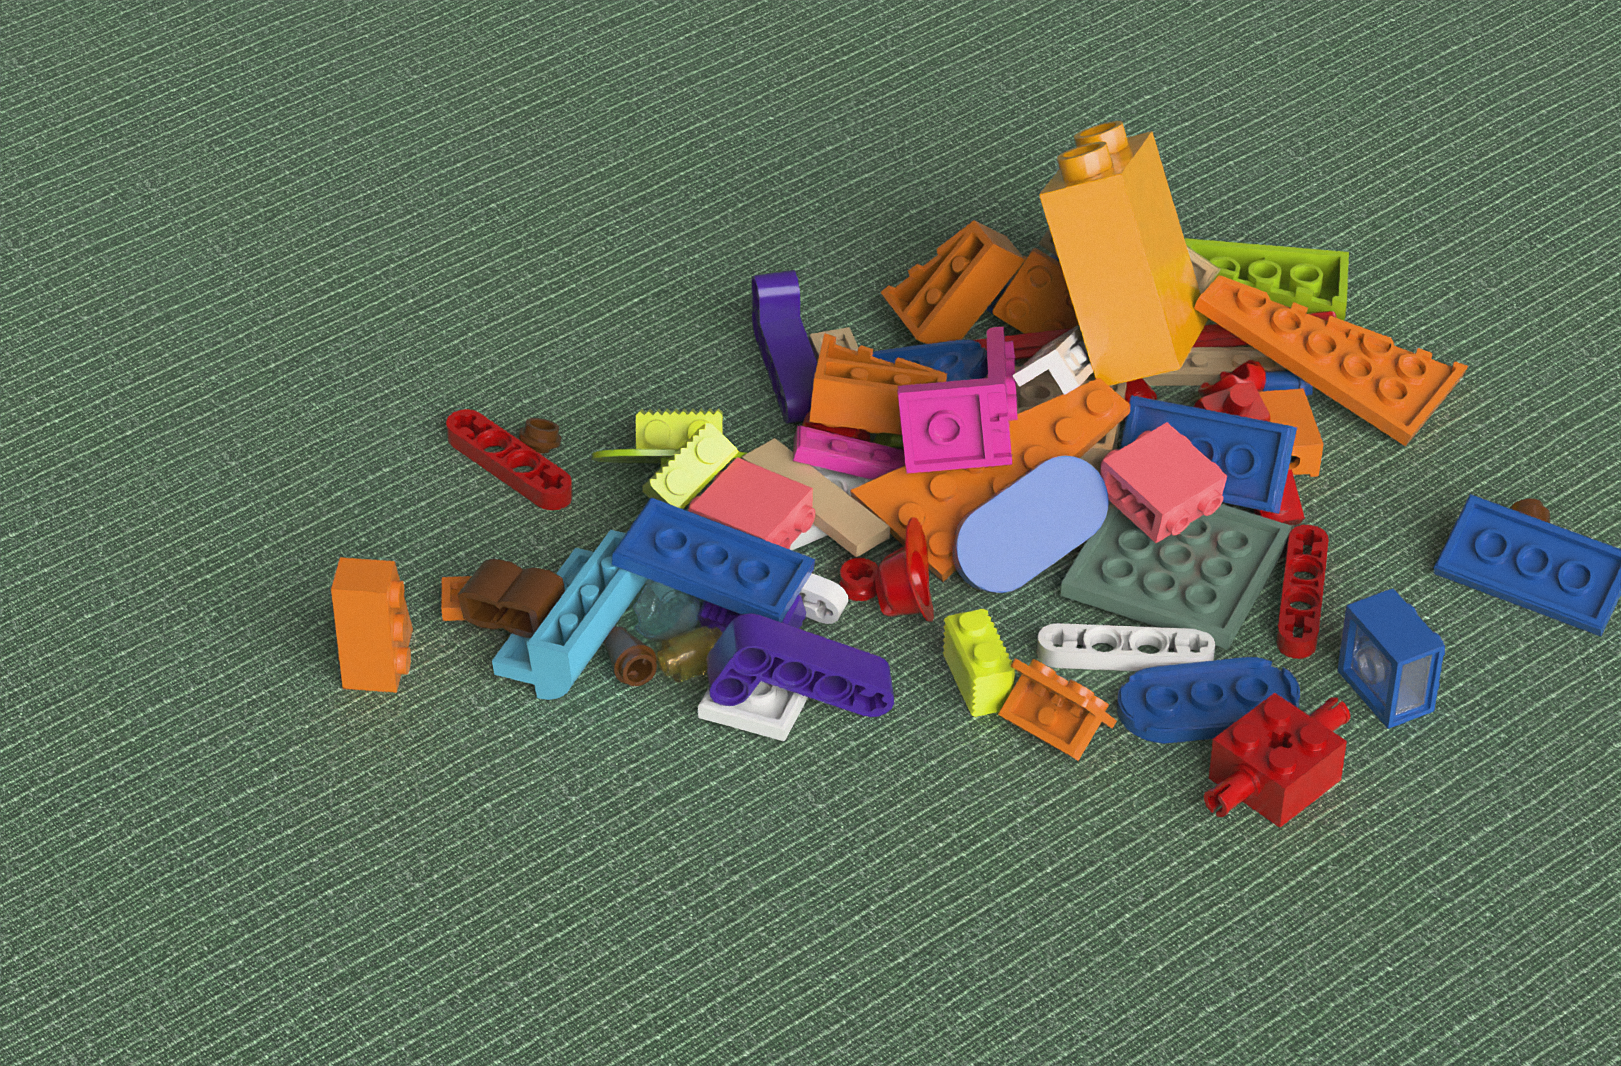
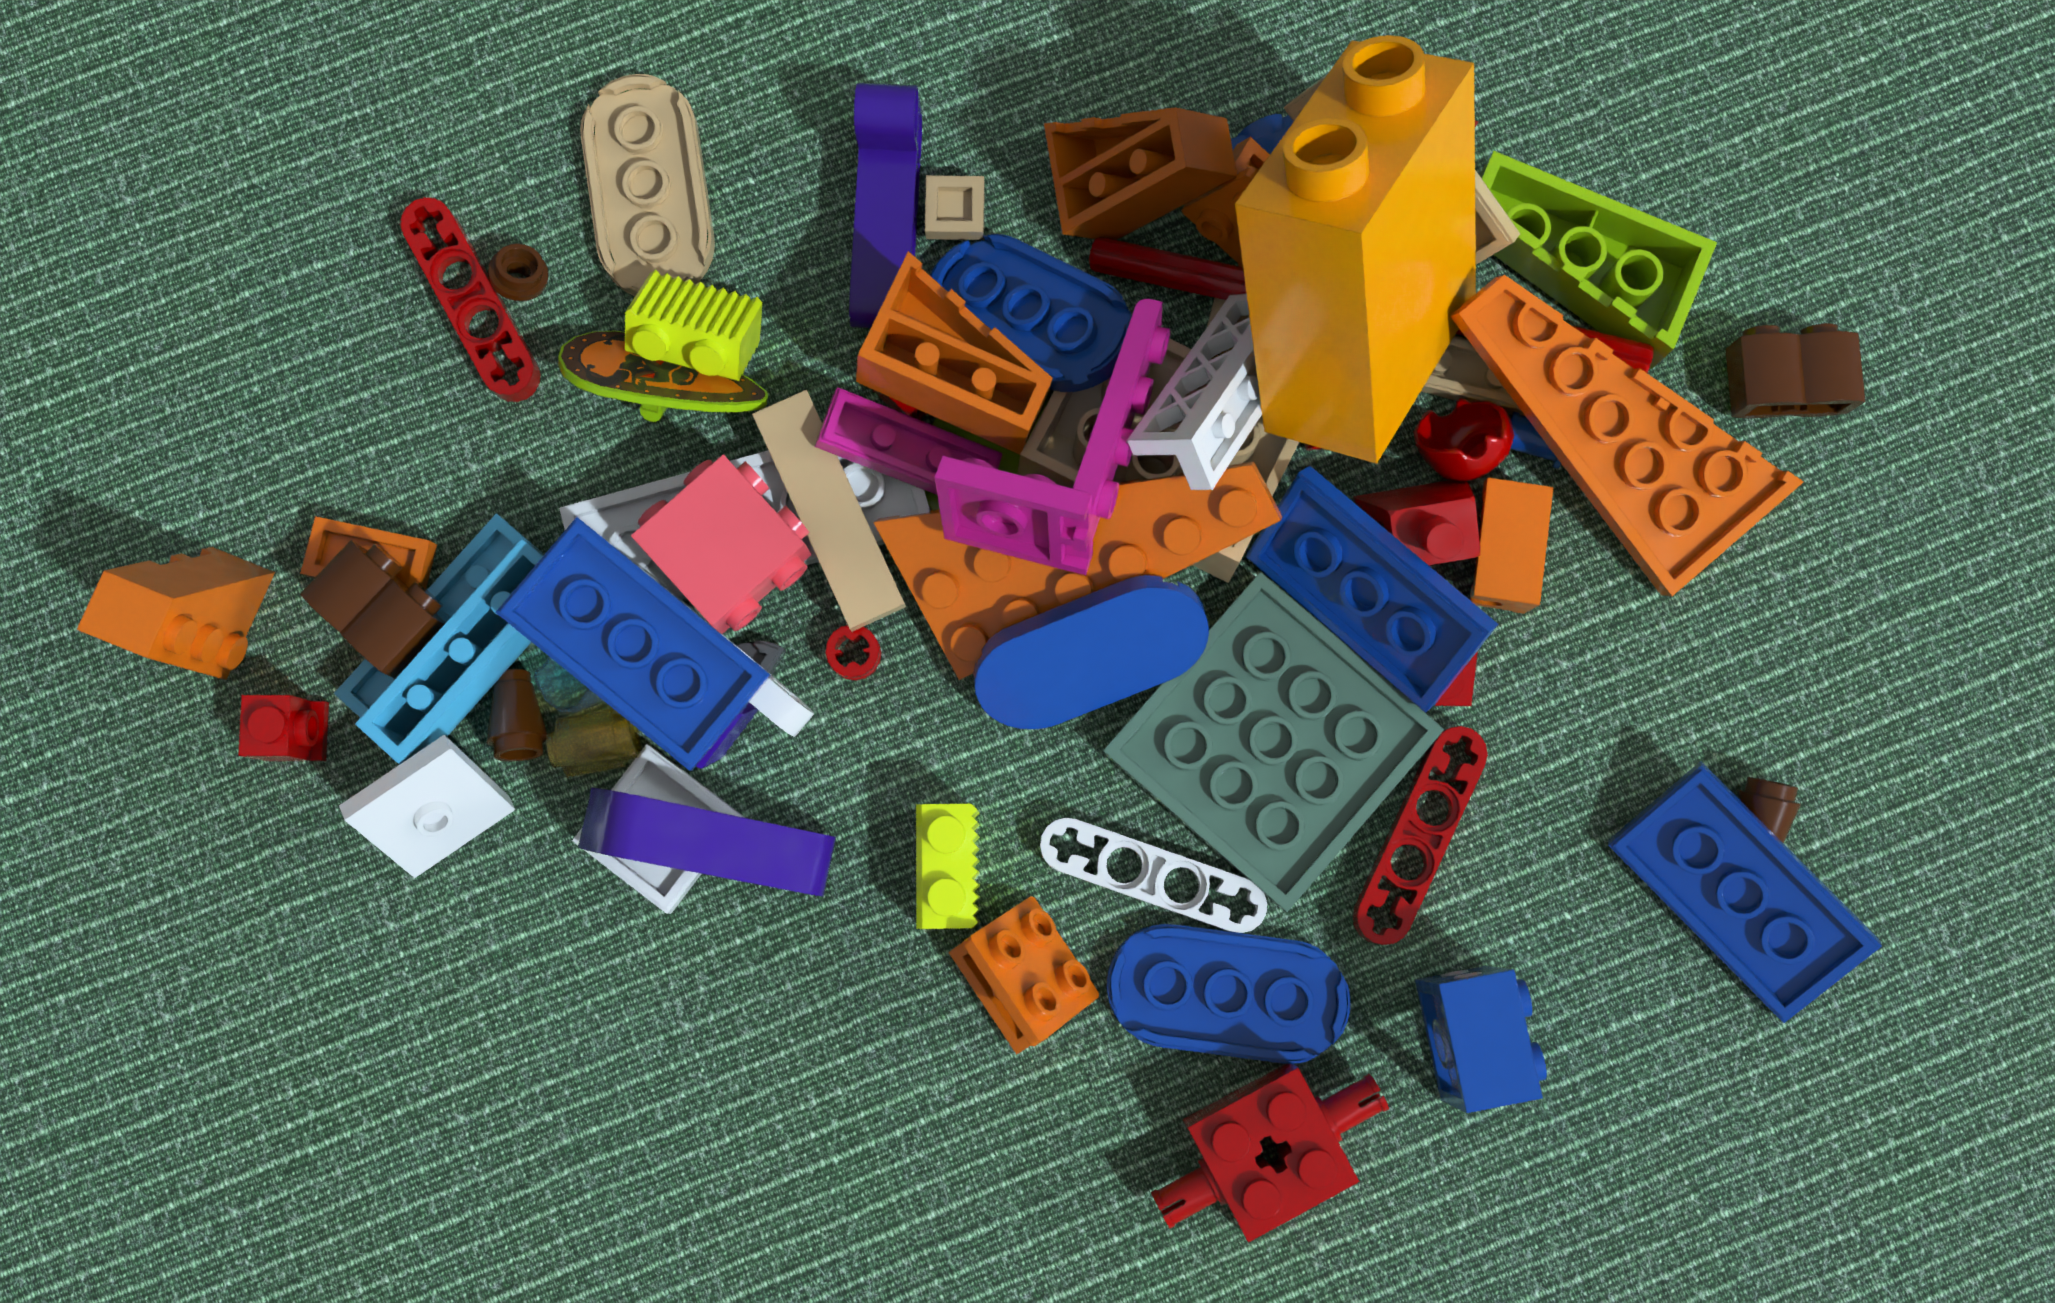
camera: 20 degrees right, 40 degrees up
neon yellow brick [643,423,739,509] -> none
red piece [875,517,934,622] -> none
coral brick [1100,422,1227,543] -> none
none -> red brick [238,695,329,761]
none -> white plate [339,735,515,878]
none -> tan tile [580,74,715,296]
none -> reddish brown brick [1725,323,1865,418]

